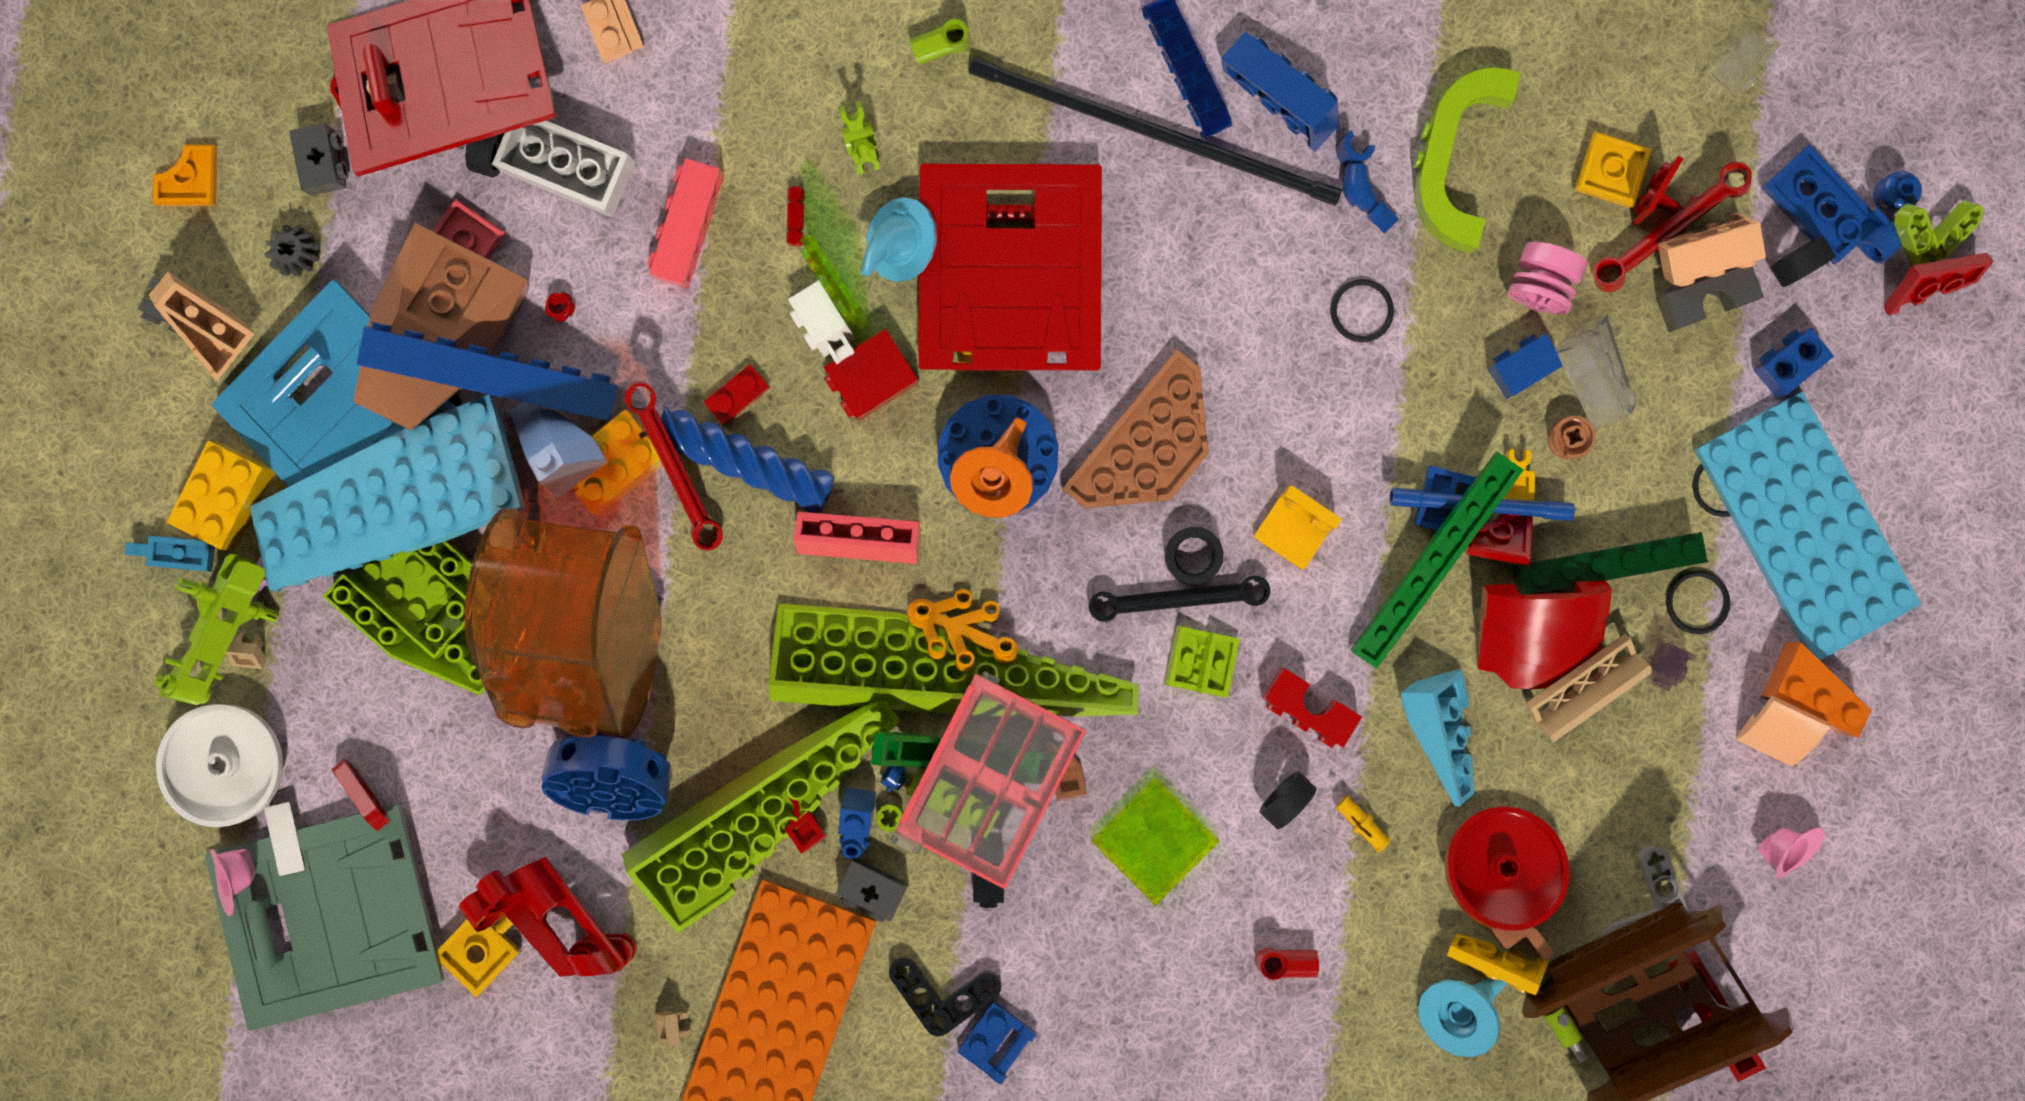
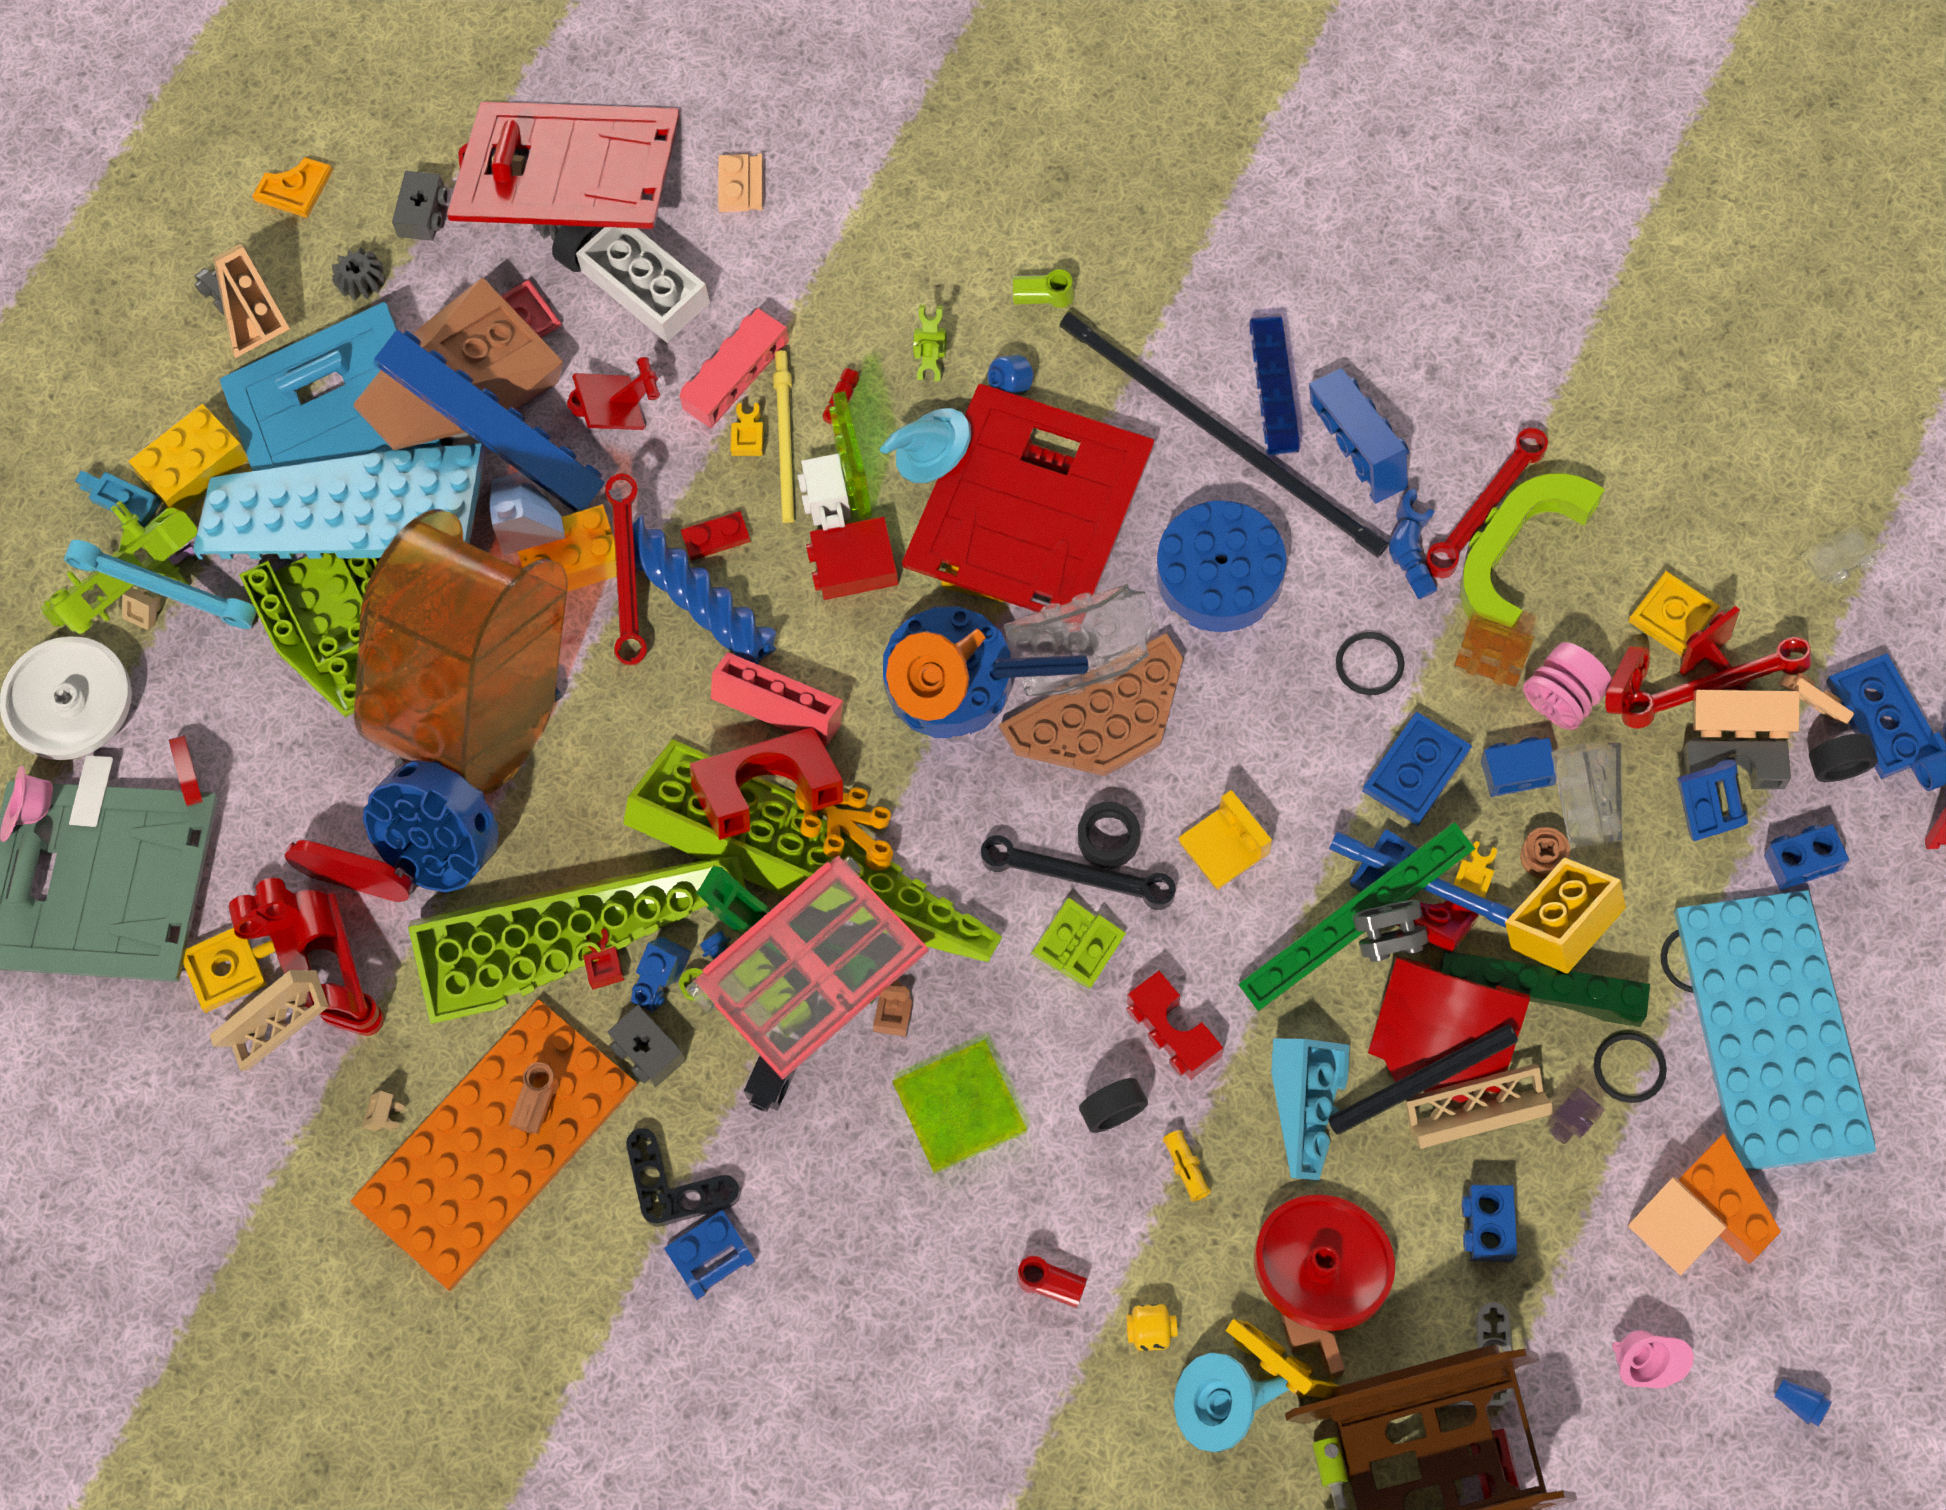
camera: 20 degrees right, 20 degrees down
none -> medium azure piece [64,540,257,629]
none -> tan fence [209,970,329,1071]
none -> red tile [285,840,413,902]
none -> nougat piece [509,1062,559,1135]
none -> red plate [572,357,661,430]
none -> red arch [690,727,843,840]
none -> yellow plate [730,403,764,456]
none -> light yellow bar [773,351,795,523]
none -> blue head [987,355,1034,395]
none -> dark blue axle [993,655,1089,678]
none -> clear slope [1003,584,1156,696]
none -> yellow head [1126,1304,1178,1351]
none -> blue piece [1156,501,1286,632]
none -> black axle [1328,1025,1518,1135]
none -> dark grey brick [1352,900,1429,962]
none -> blue plate [1362,711,1472,826]
none -> red piece [1425,428,1548,578]
none -> clear orange plate [1454,614,1535,688]
none -> blue brick [1462,1185,1517,1262]
none -> yellow brick [1505,857,1626,974]
none -> red beam [1605,646,1650,715]
none -> blue plate [1677,760,1749,841]
none -> blue cone [1774,1379,1832,1427]
none -> light nougat plate [1778,673,1854,724]

